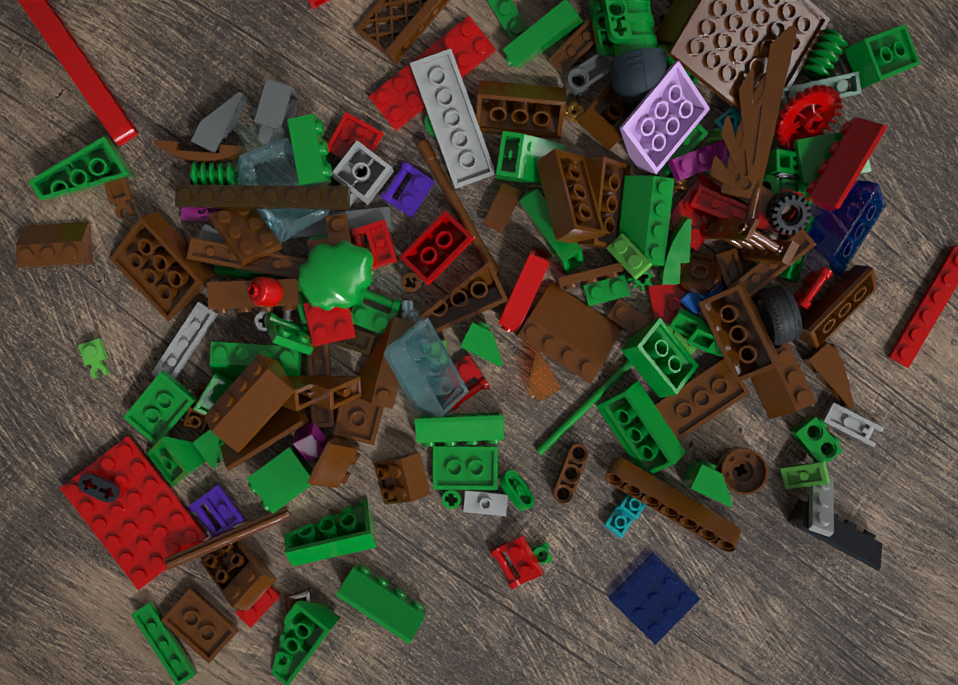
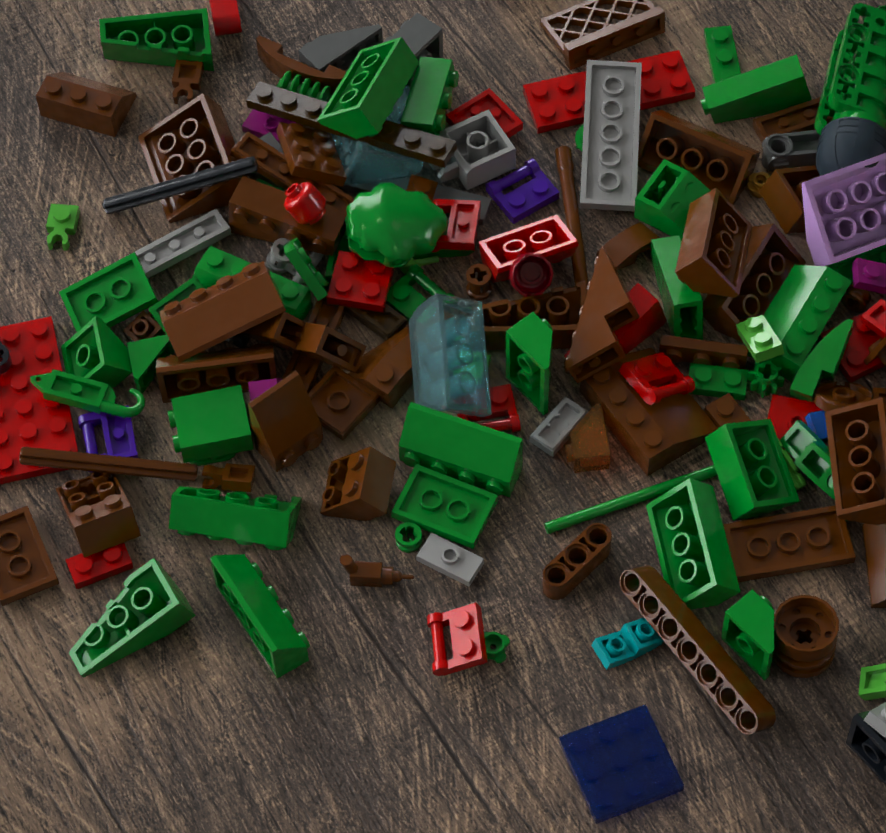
camera: 25 degrees right, 30 degrees down
green plate [500,470,534,511] -> none
none -> green plate [30,369,145,418]
none -> black axle [102,156,259,214]
none -> reddish brown plate [202,463,255,492]
none -> green slope [317,37,419,139]
none -> reddish brown piece [340,554,414,587]
none -> dark red hair [509,253,554,297]
none -> light grey plate [529,396,589,457]
none -> reddish brown slope [564,248,640,384]
none -> red plate [619,352,695,405]

